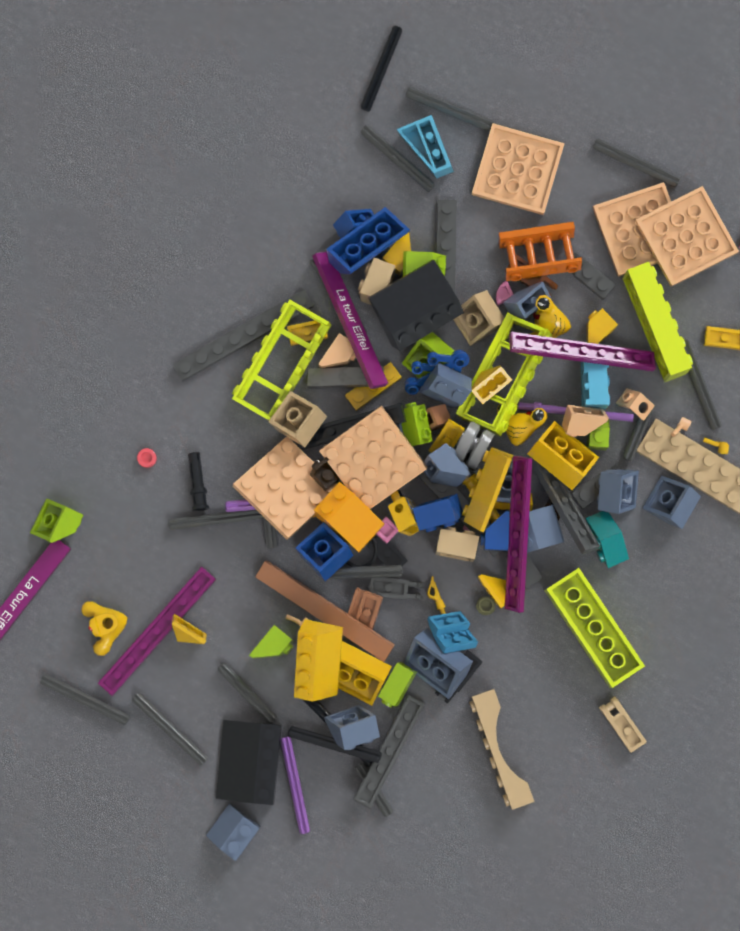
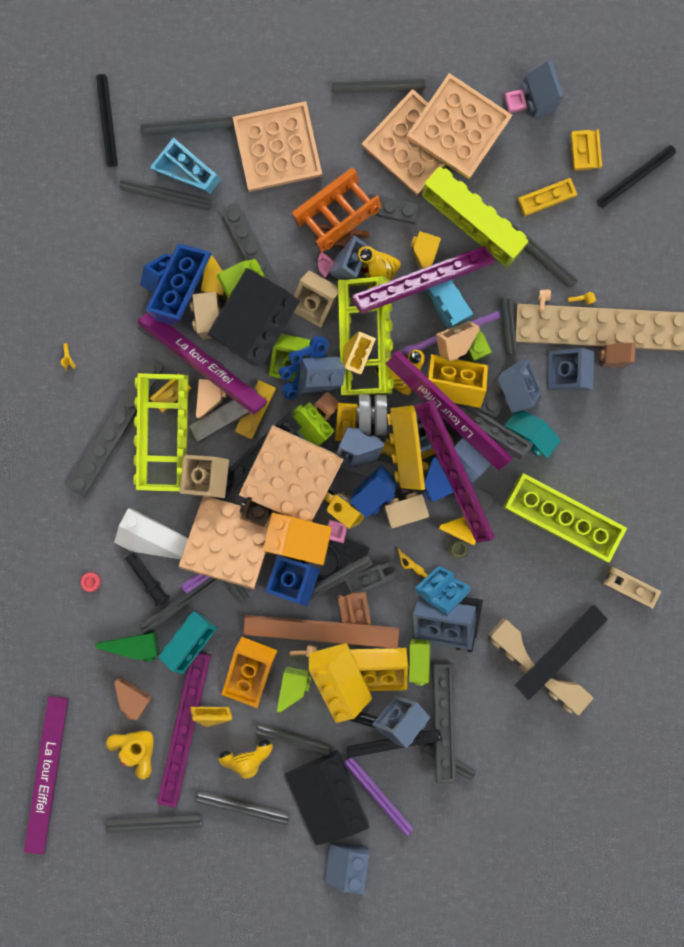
camera: 30 degrees left, 5 degrees up
lime slope [30,498,83,543] -> none
light nougat bracket [616,388,655,421] -> none
none -> yellow hand [61,343,76,371]
none -> green slope [95,631,160,662]
none -> white wedge [114,508,188,559]
none -> nougat slope [114,677,153,720]
none -> teal brick [158,611,218,675]
none -> yellow head [218,740,273,779]
none -> light orange slope [221,637,278,708]
none -> magenta tile [385,350,512,470]
none -> black tile [514,605,608,700]
none -> nougat slope [599,343,636,368]

